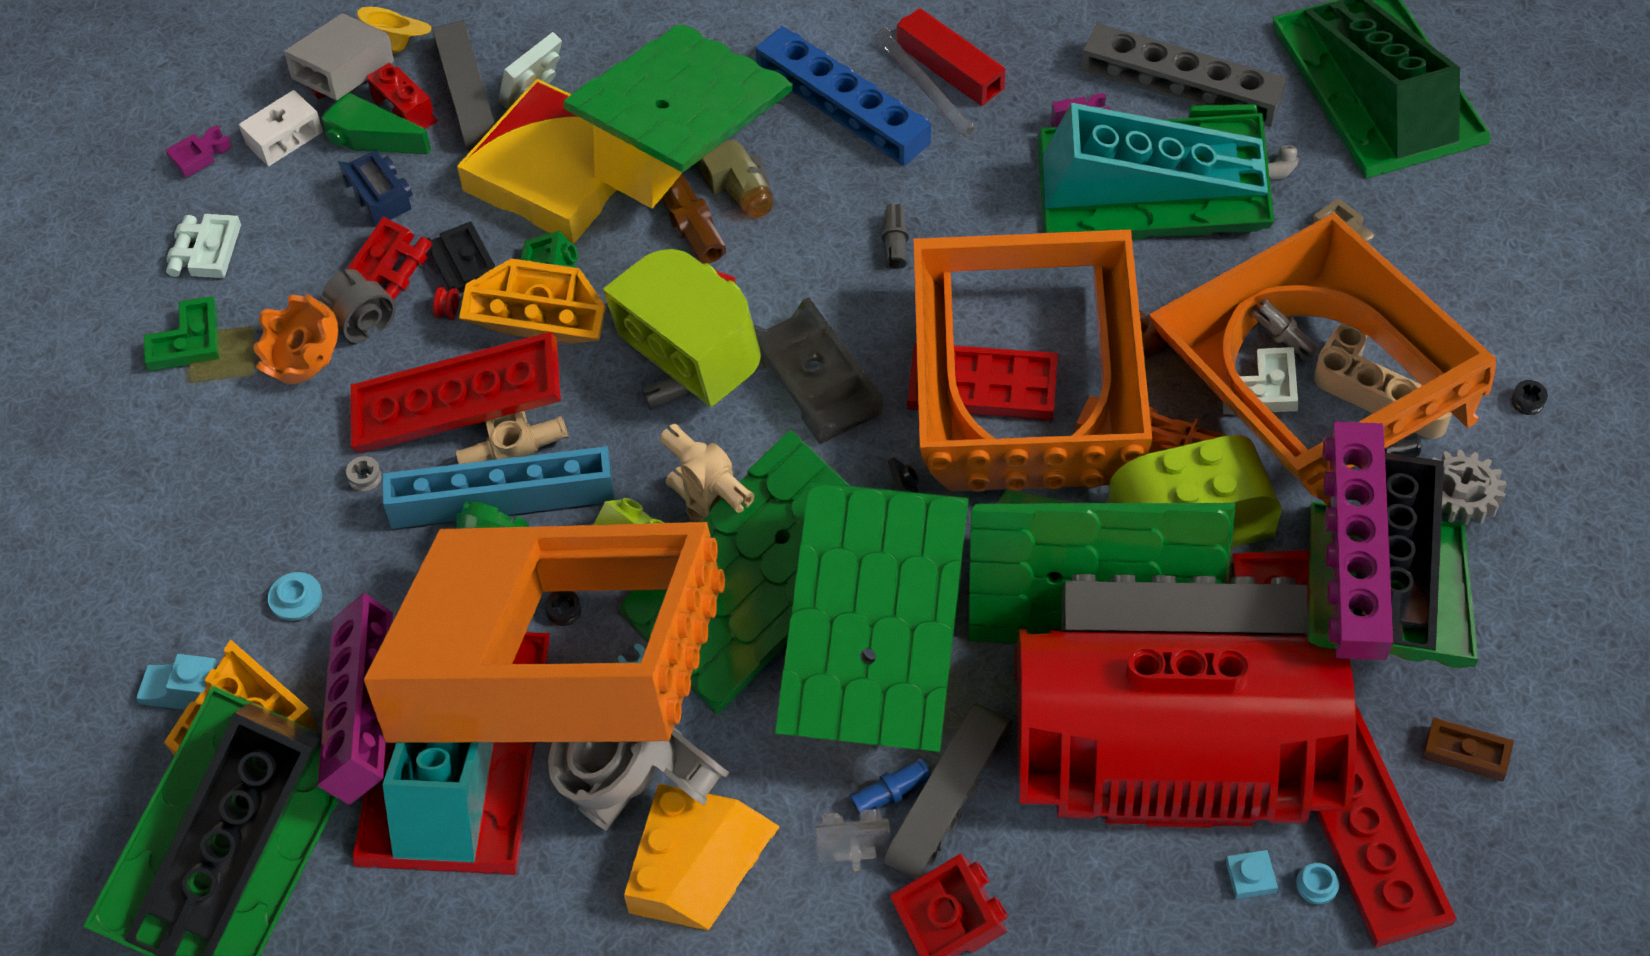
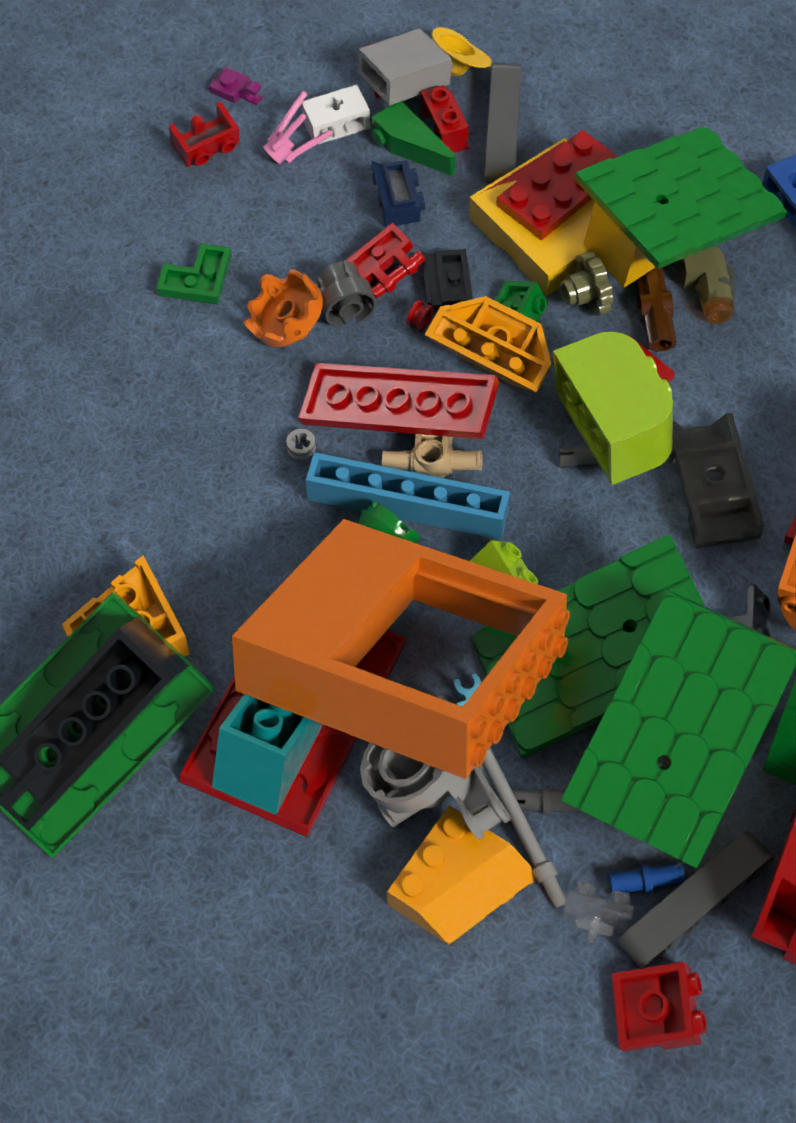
camera: 20 degrees right, 5 degrees up
medium azure arch [136,654,218,710] -> none
magenta plate [166,125,232,178] -> none
light aqua plate [166,214,241,278] -> none
clear yellow piece [190,326,256,383] -> none
medium azure piece [268,572,322,621] -> none
magenta brick [317,593,393,805] -> none
light aqua plate [498,32,562,109] -> none
black bush [545,591,582,626] -> none
tan piece [659,424,755,522] -> none
none -> red window [169,102,240,167]
none -> magenta plate [209,67,263,105]
none -> bright pink plant [263,91,333,164]
none -> light grey bar [482,748,568,909]
none -> red plate [496,129,618,240]
none -> dark grey pin [511,786,583,815]
none -> olive plant [560,251,614,316]

